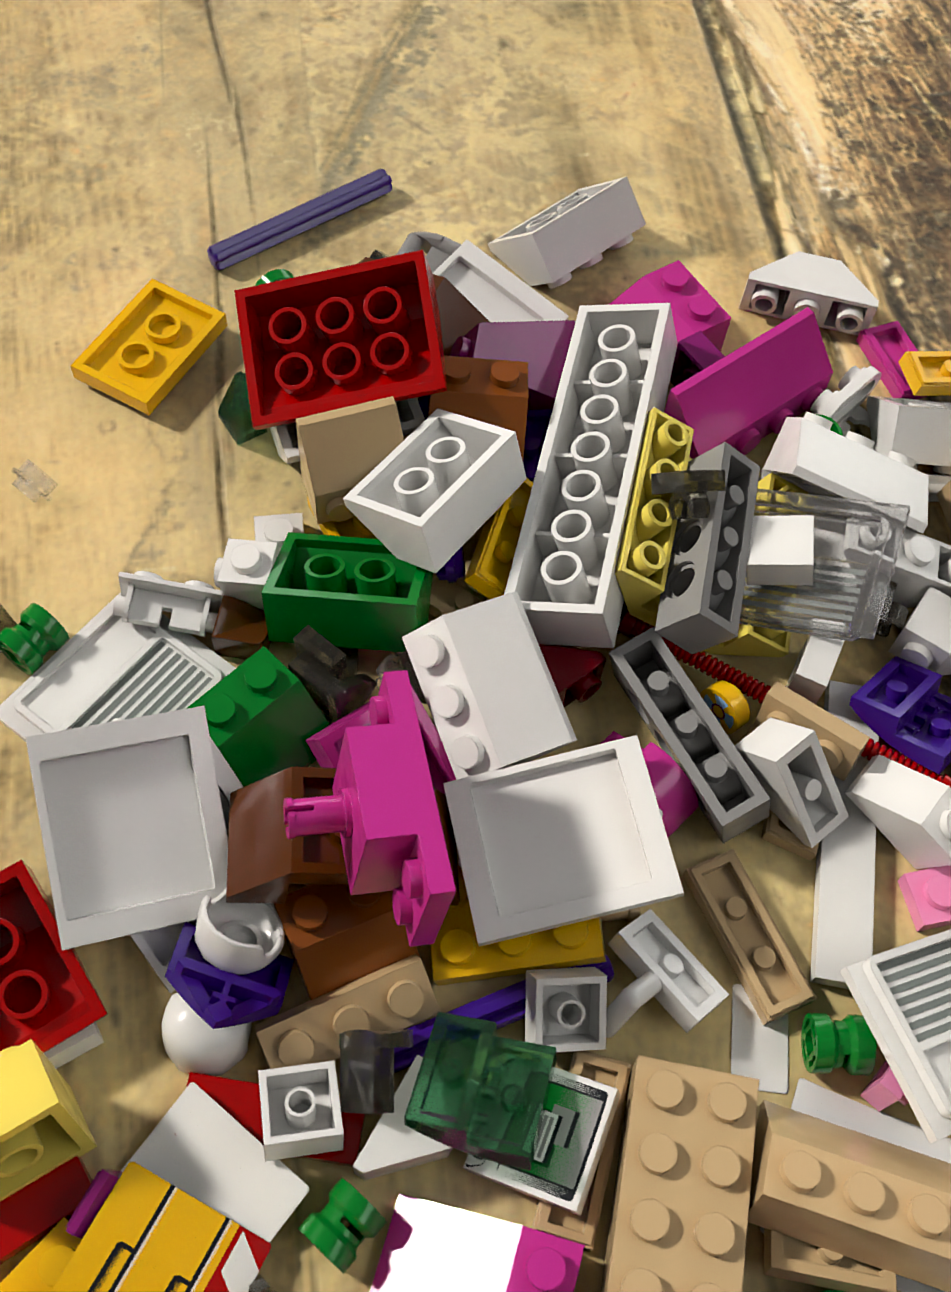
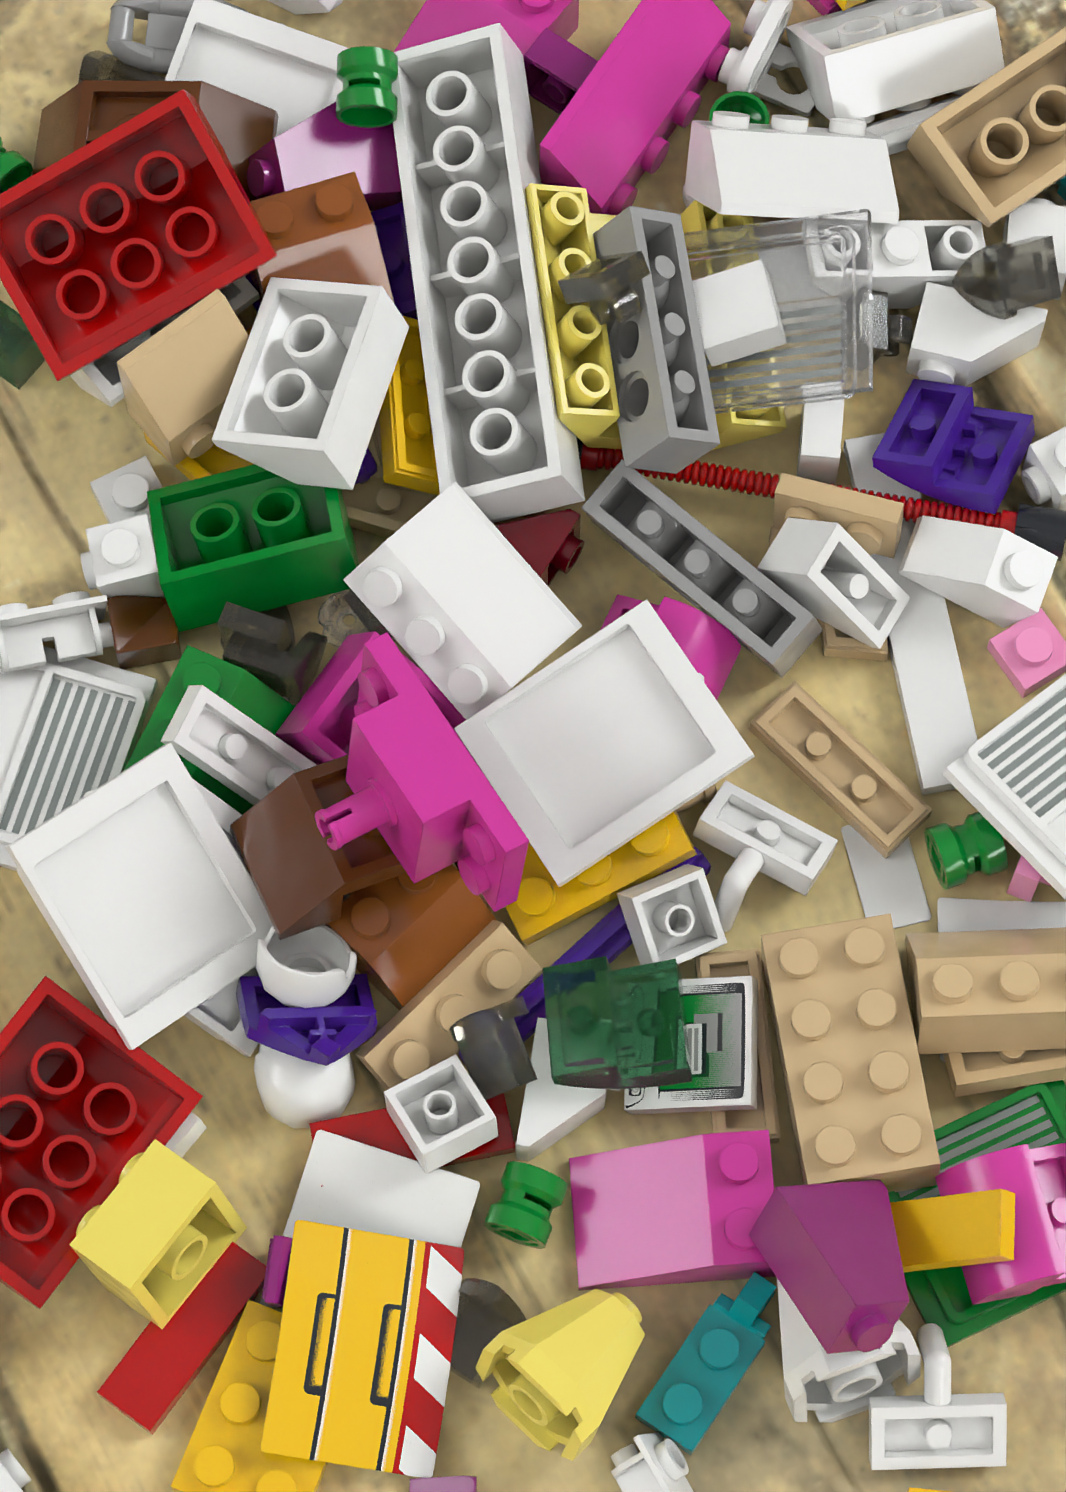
camera: 15 degrees left, 10 degrees up
yellow tile [700,680,750,734] -> none
none -> white plate [161,685,316,805]
none -> green wheel [336,46,398,128]

